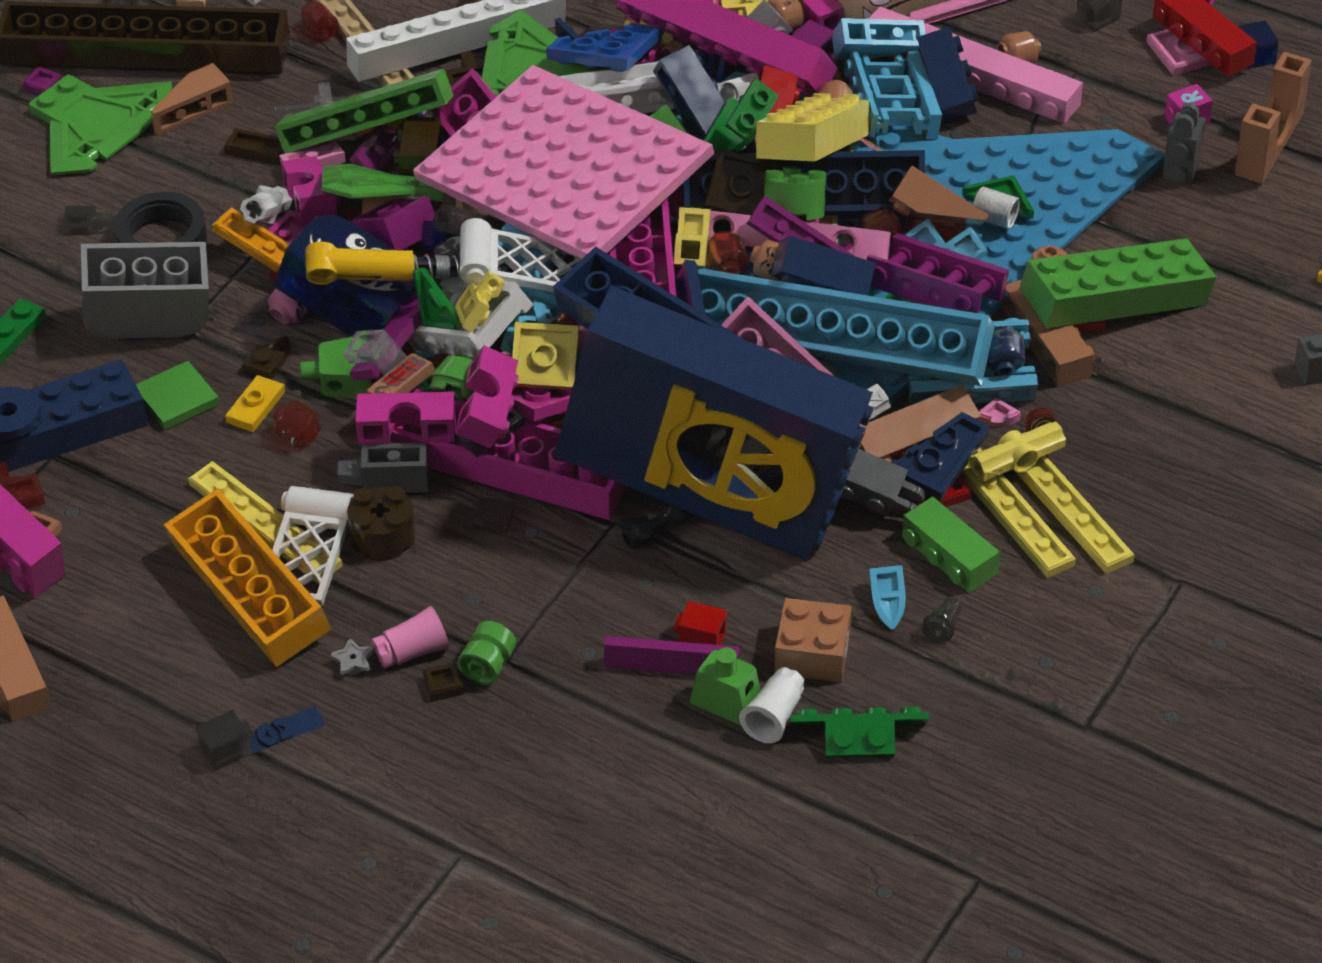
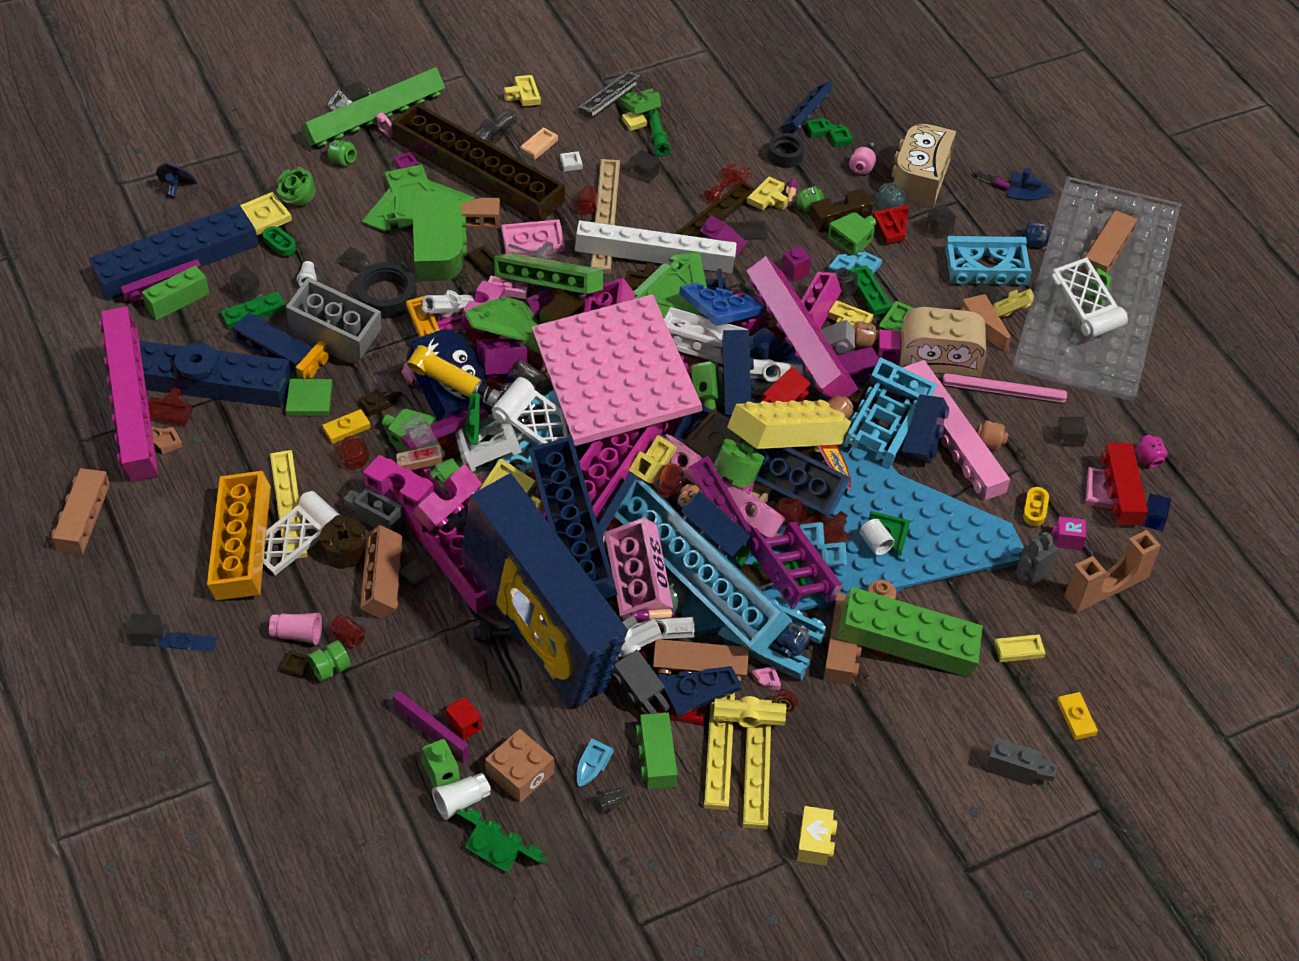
camera: 30 degrees right, 5 degrees up
light grey plate [331,639,374,675] -> none
light yellow hinge [455,270,505,332] -> none
green panel [702,78,779,154] -> none
nougat slope [888,166,989,225] -> none
none -> dark blue brick [232,312,312,377]
none -> light orange plate [296,341,329,379]
none -> white cone [297,261,317,287]
none -> clear red brick [330,615,365,647]
none -> nougat brick [360,525,402,619]
none -> bright green brick [412,191,467,281]
none -> bright pink tile [501,219,565,256]
none -> light yellow brick [797,806,837,866]
none -> light yellow tile [994,634,1046,662]
none -> yellow plate [1023,487,1049,526]

